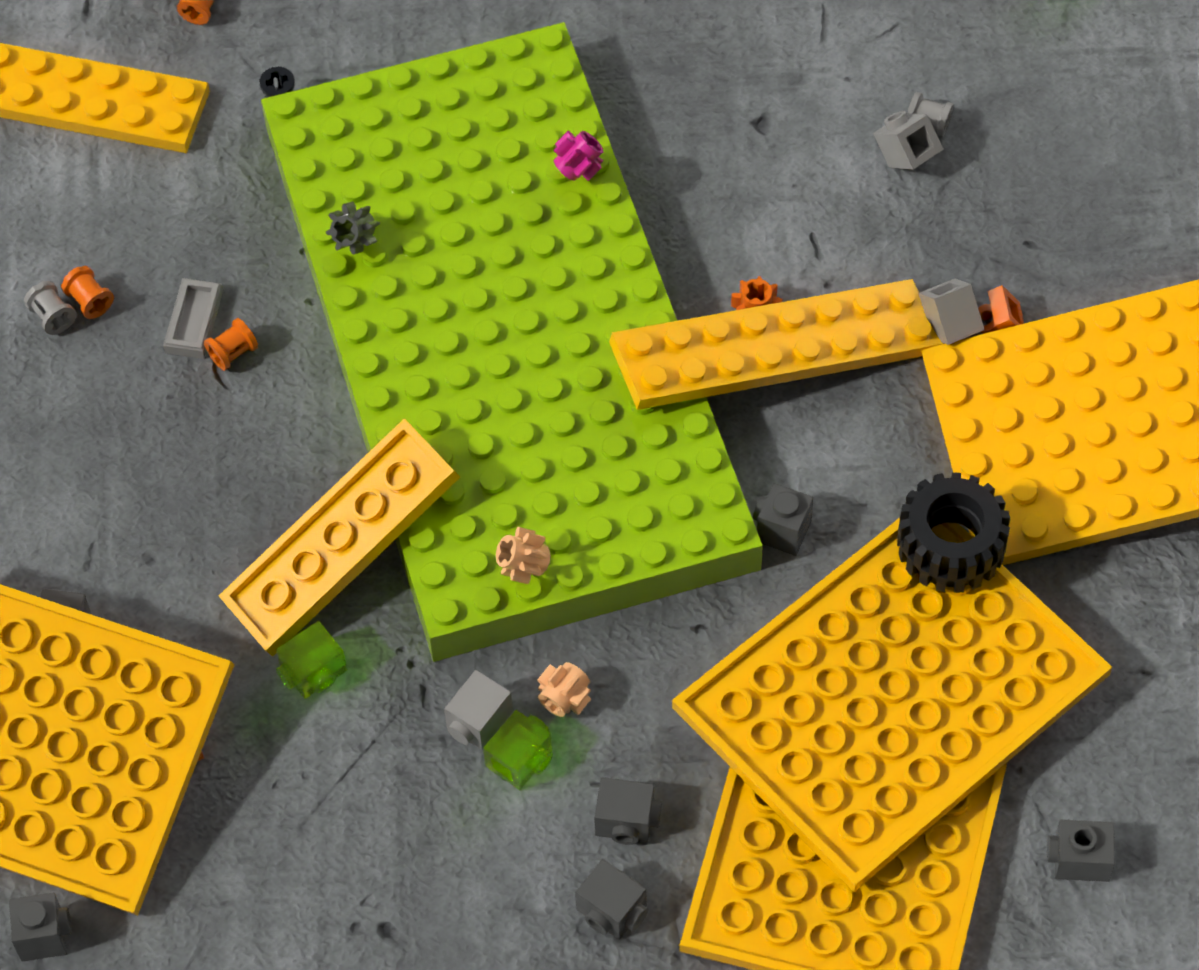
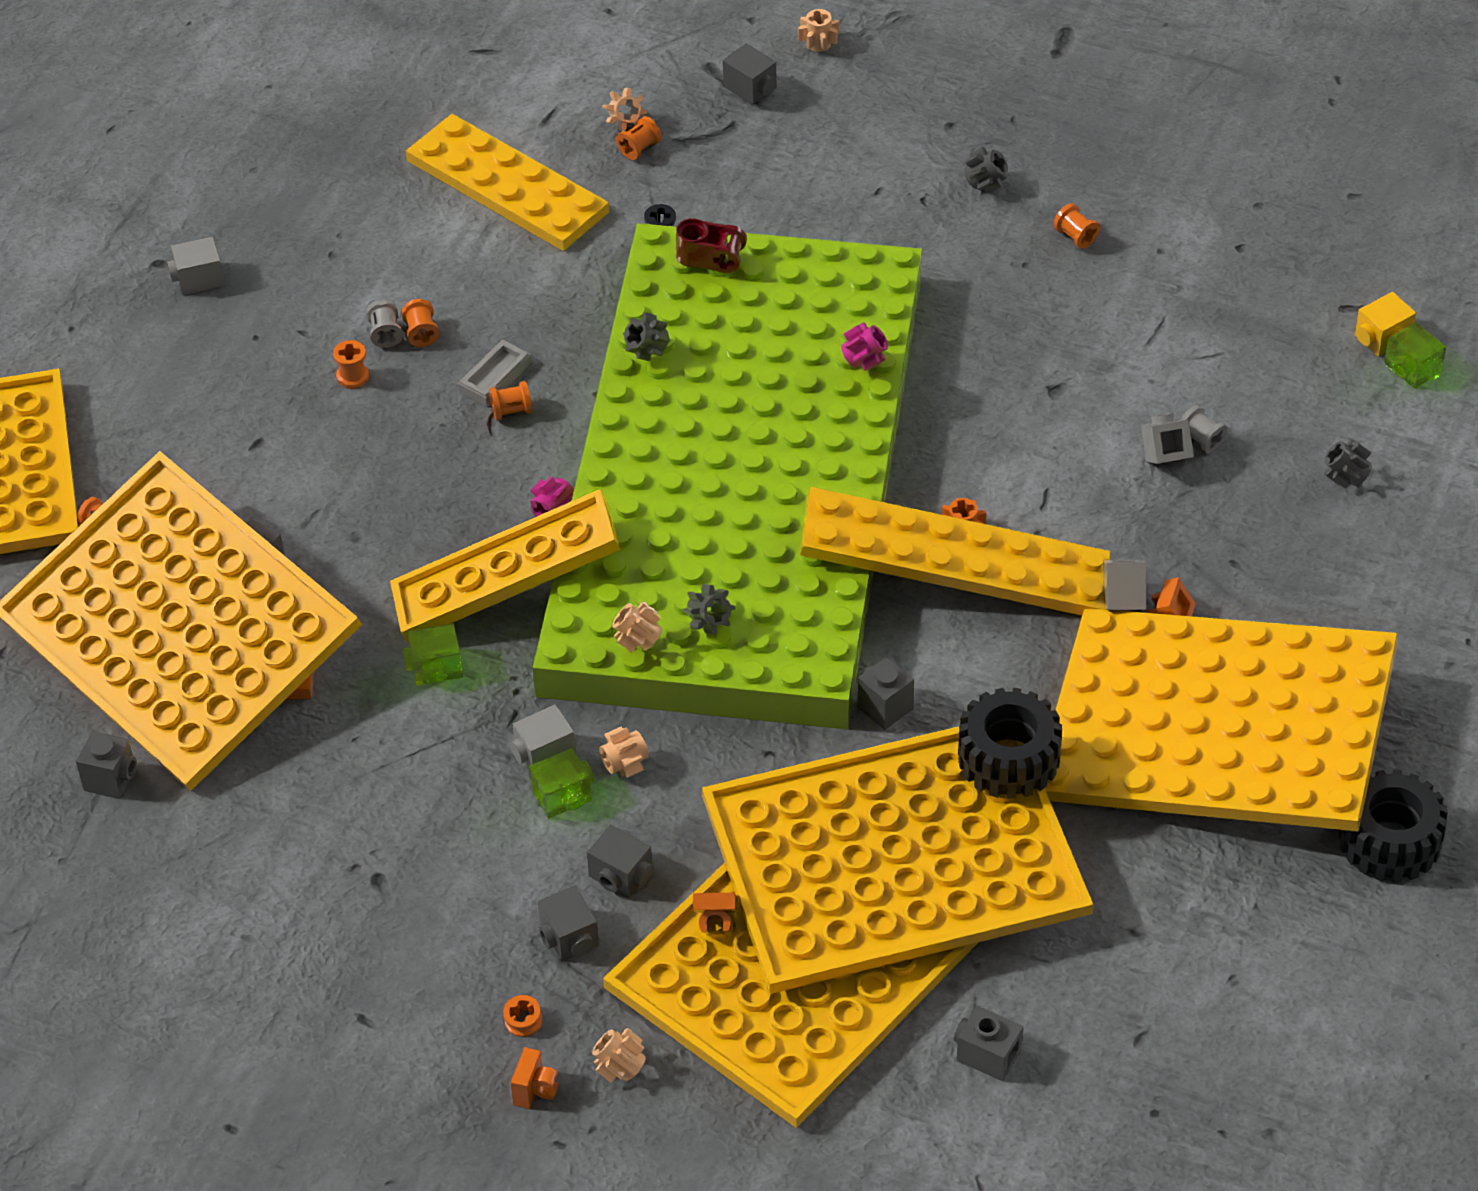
camera: 25 degrees right, 10 degrees down
none -> orange bush [333,340,369,389]
none -> dark pink gear [530,477,574,517]
none -> dark red piece [676,218,747,273]
none -> dark grey gear [683,584,735,634]
none -> orange tile [693,892,736,933]
none -> dark grey gear [1325,439,1372,488]

